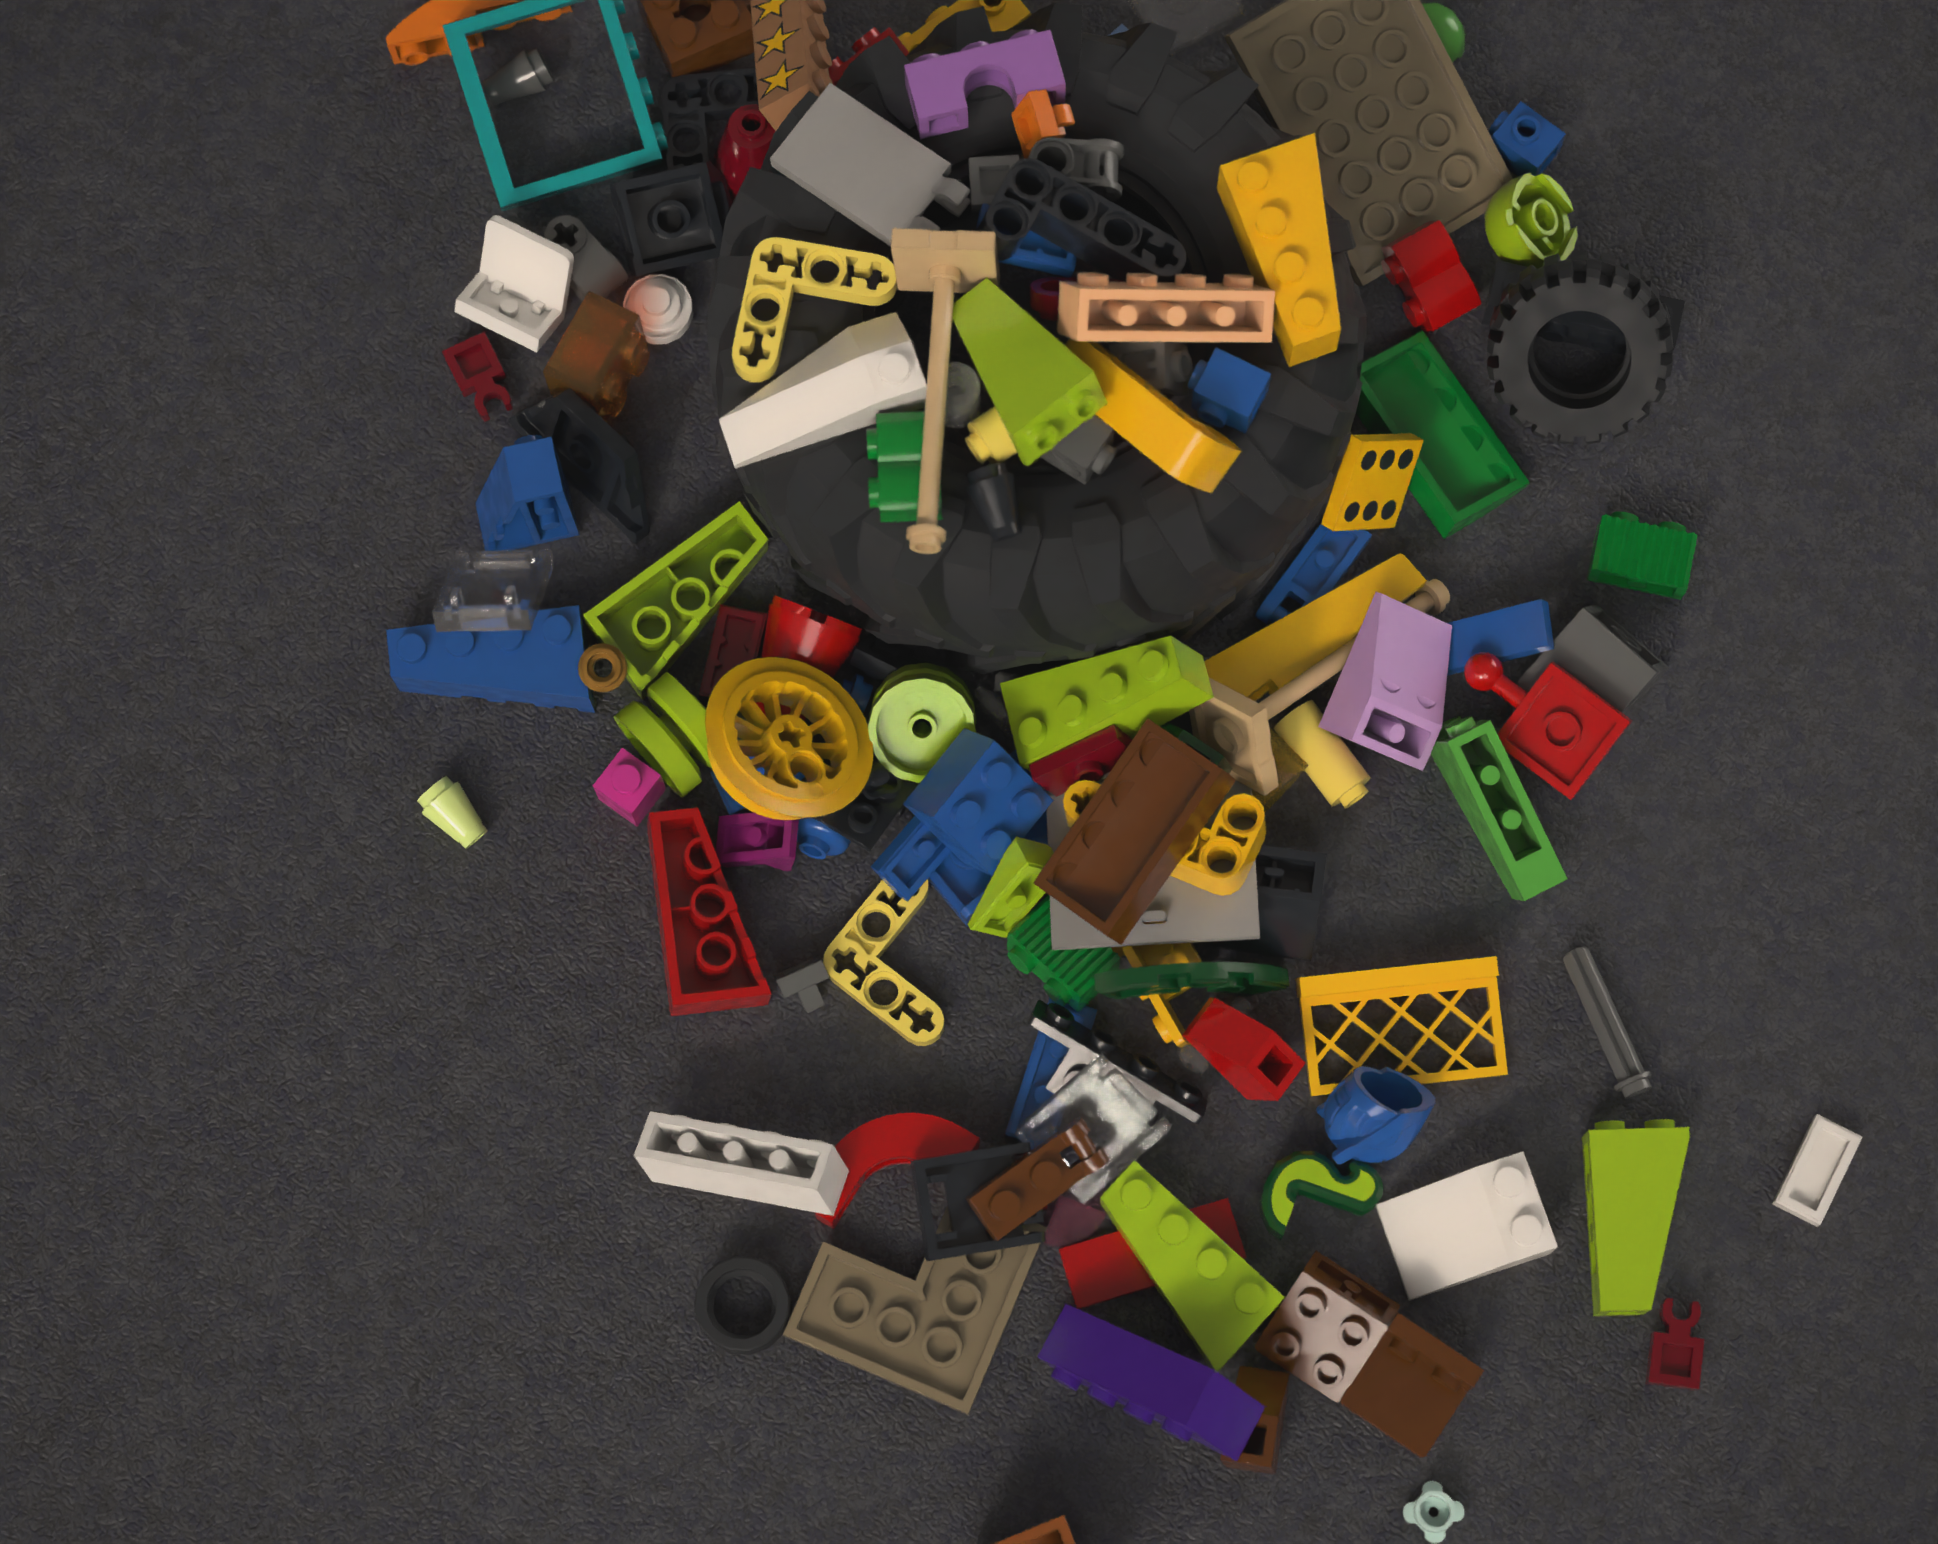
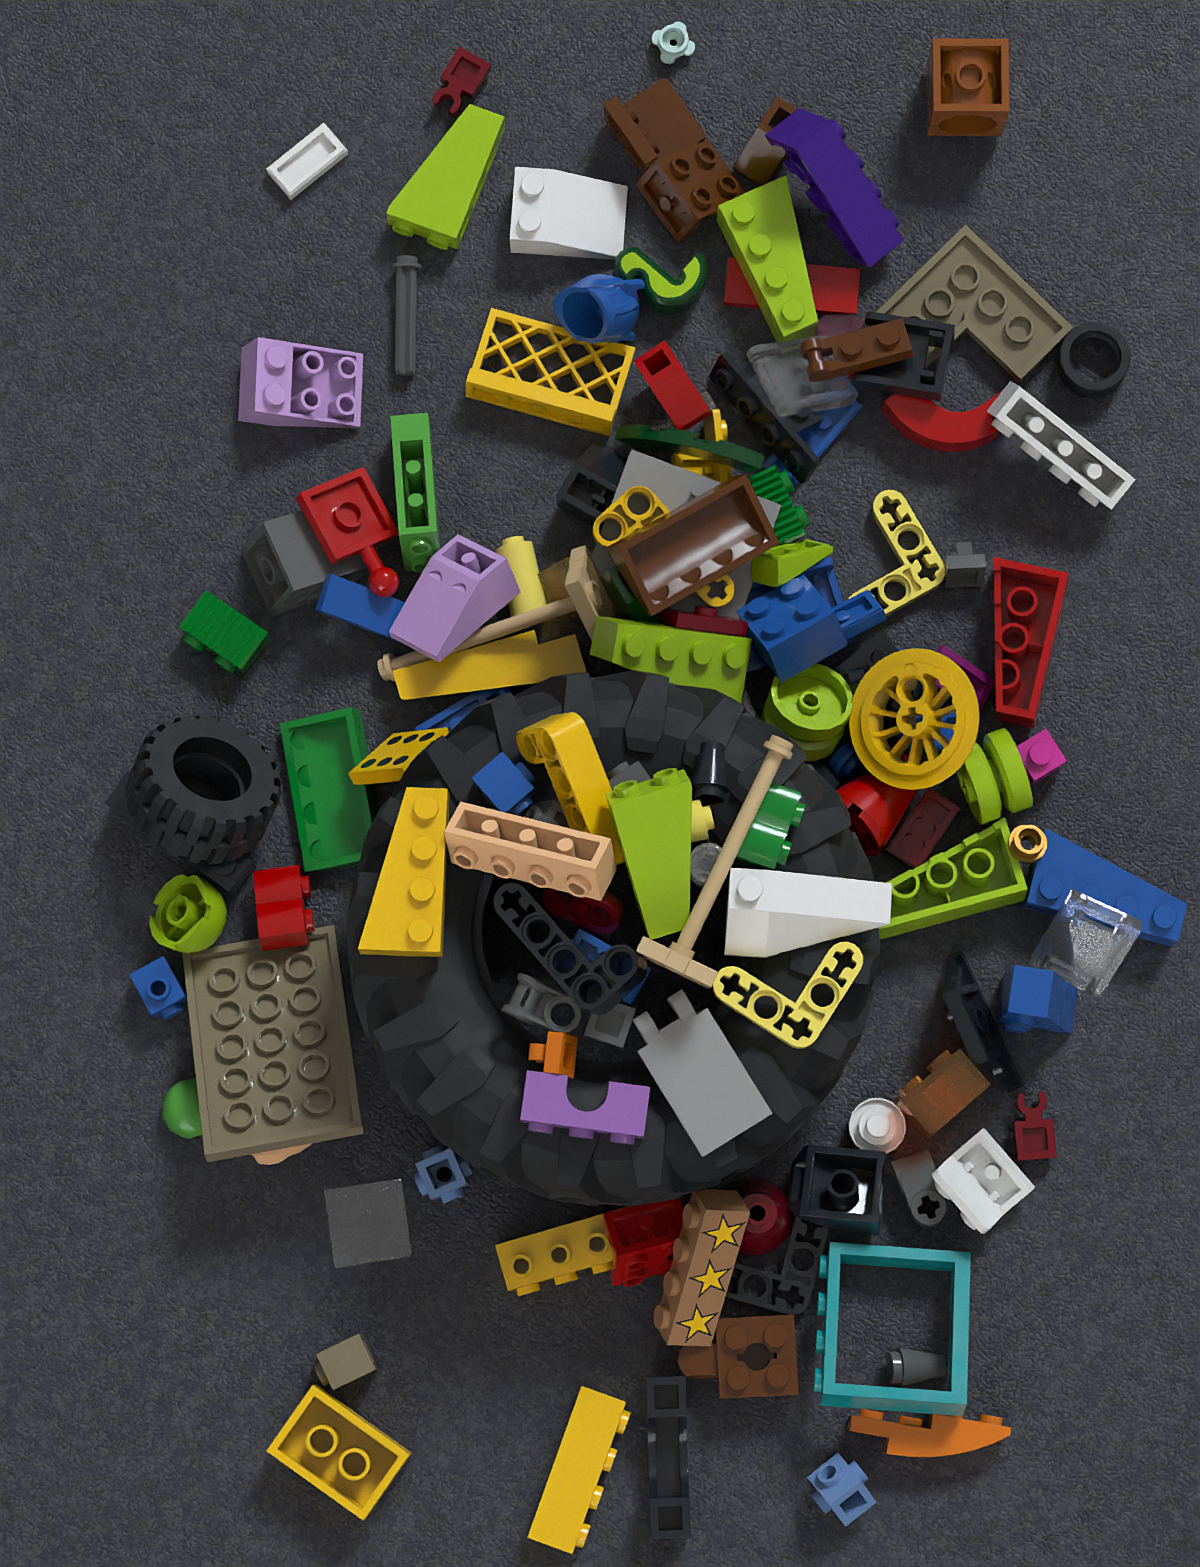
camera: 160 degrees left, 5 degrees up
yellowish green cone [417,776,488,849] -> none
none -> lavender slope [238,337,363,428]

